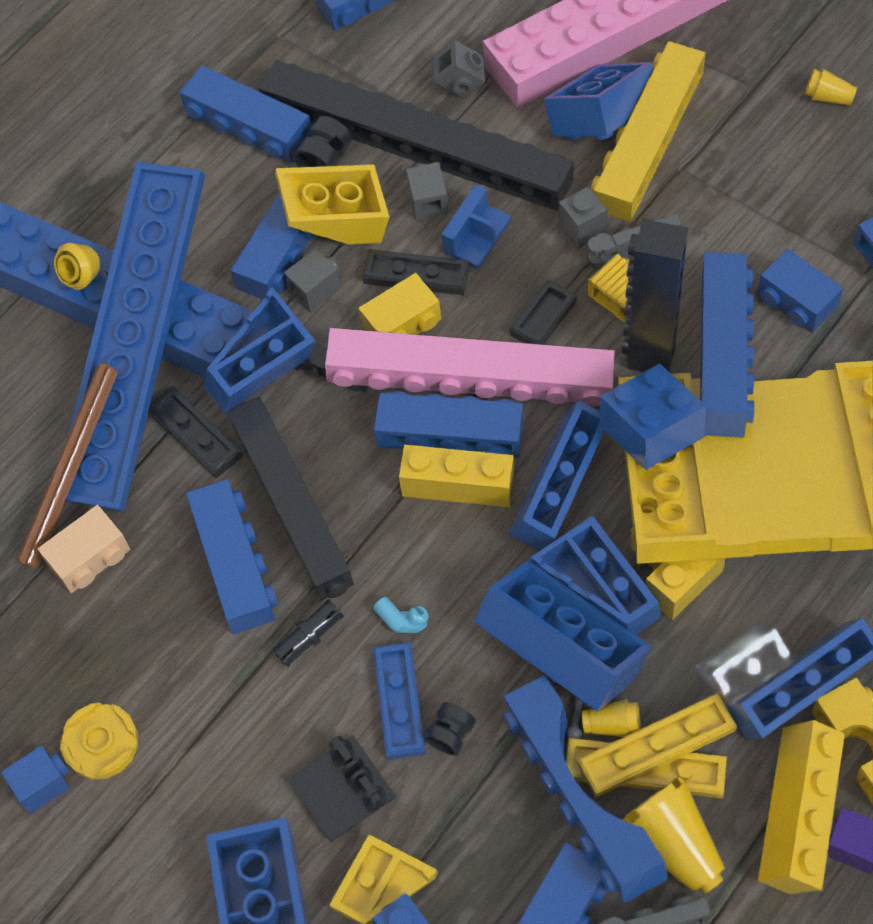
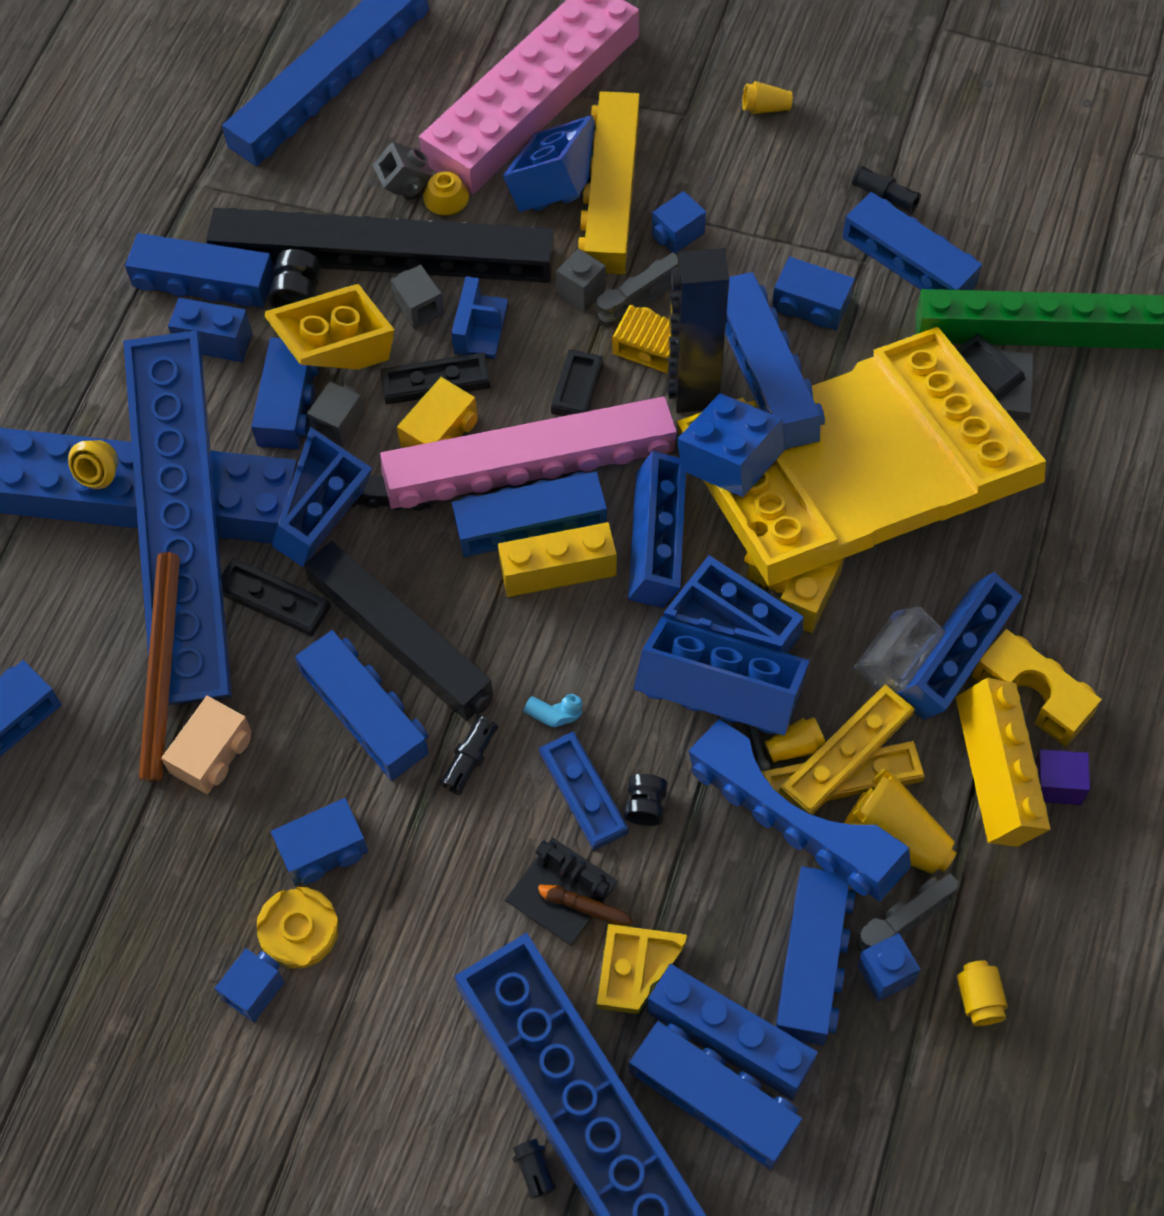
camera: 25 degrees left, 0 degrees up
none -> blue brick [168,298,253,362]
none -> blue brick [271,798,368,886]
none -> yellow cone [423,171,469,216]
none -> reddish brown piece [538,884,633,926]
none -> blue brick [651,191,706,253]

